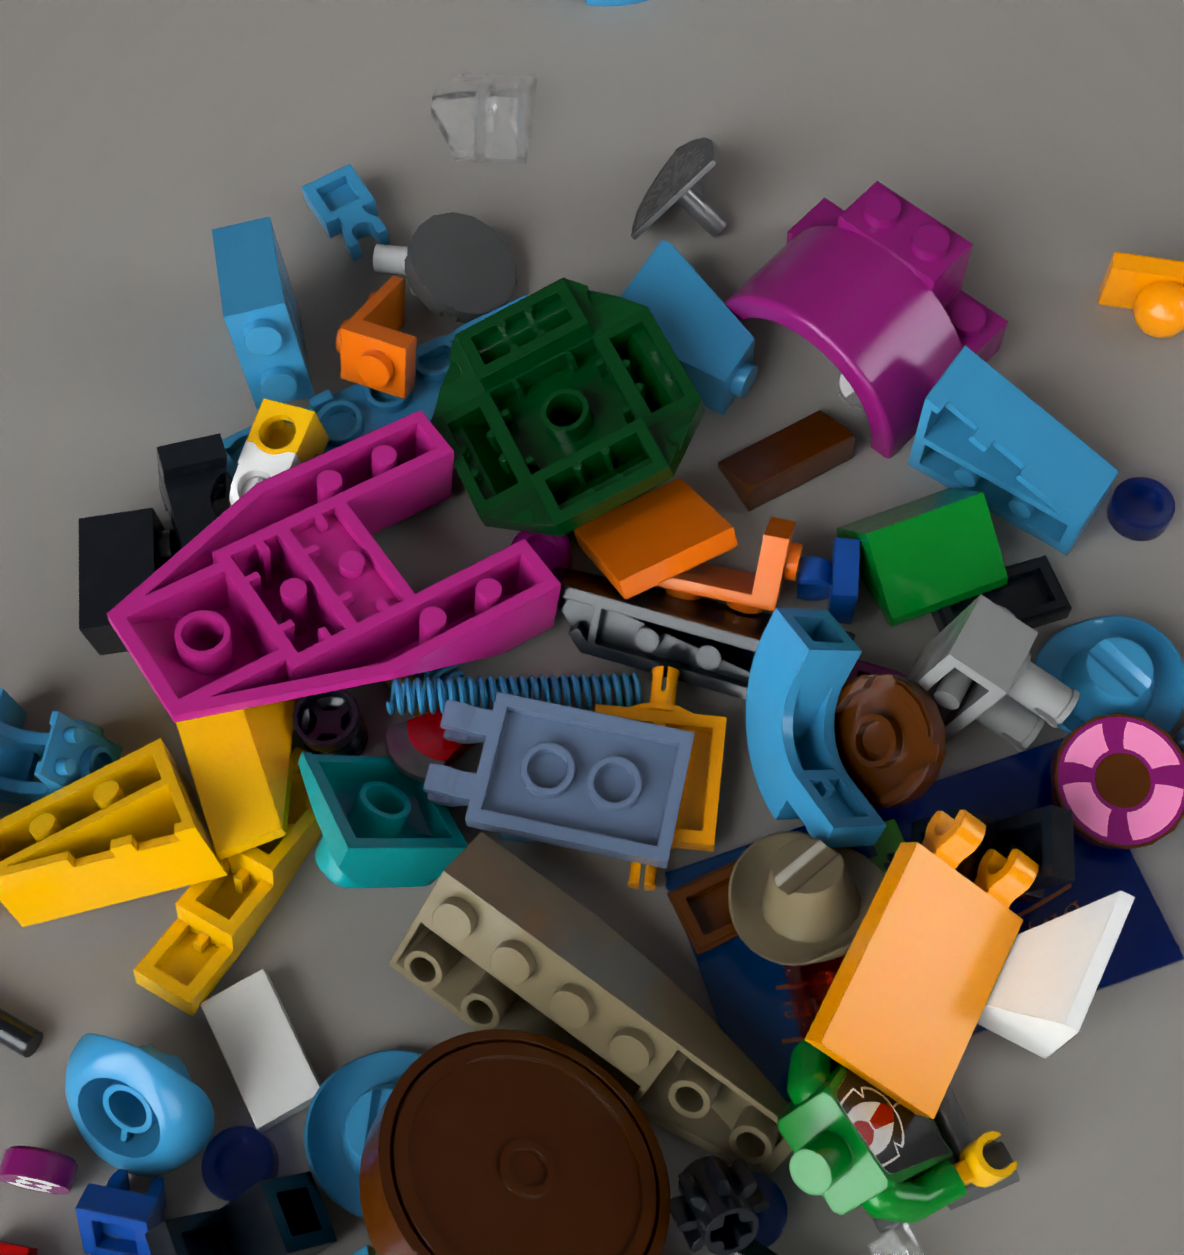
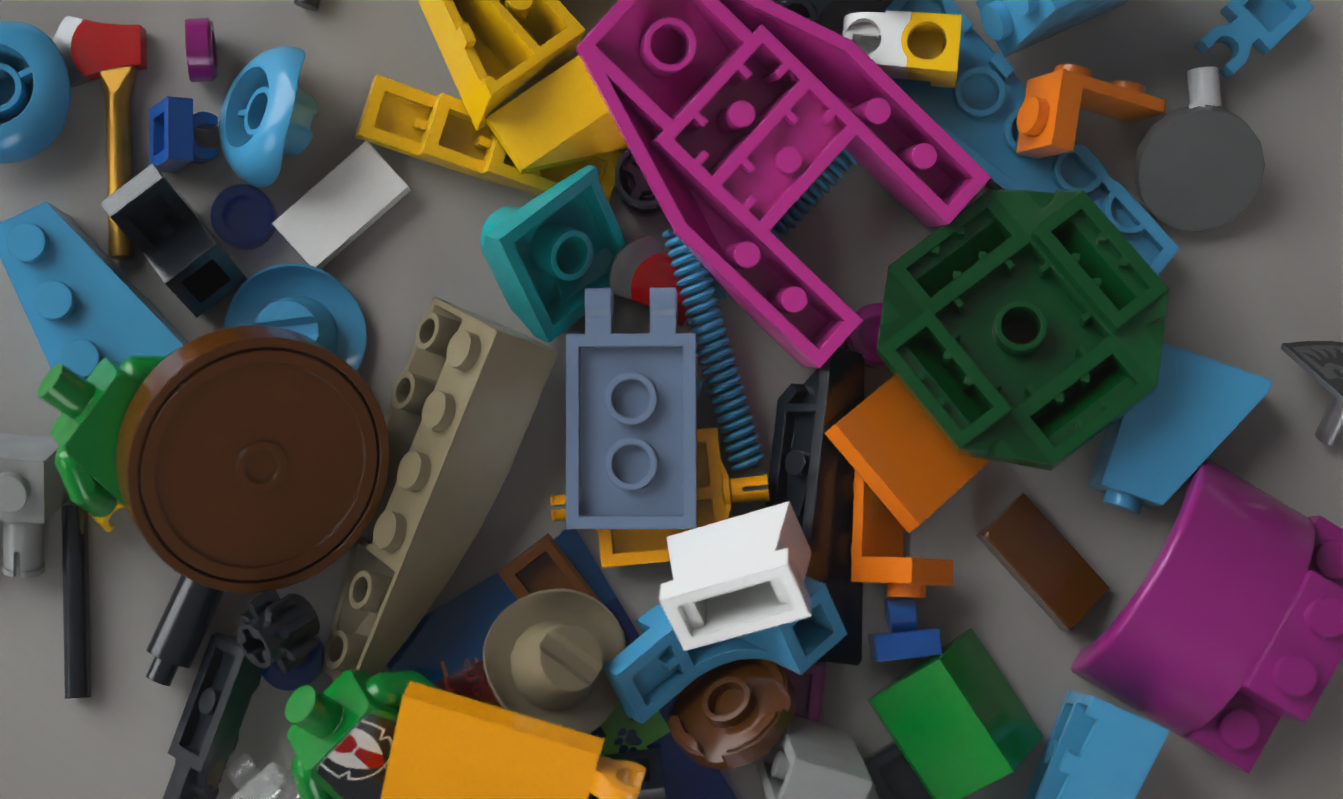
camera: 70 degrees right, 20 degrees up
none -> white hips [659,501,812,651]

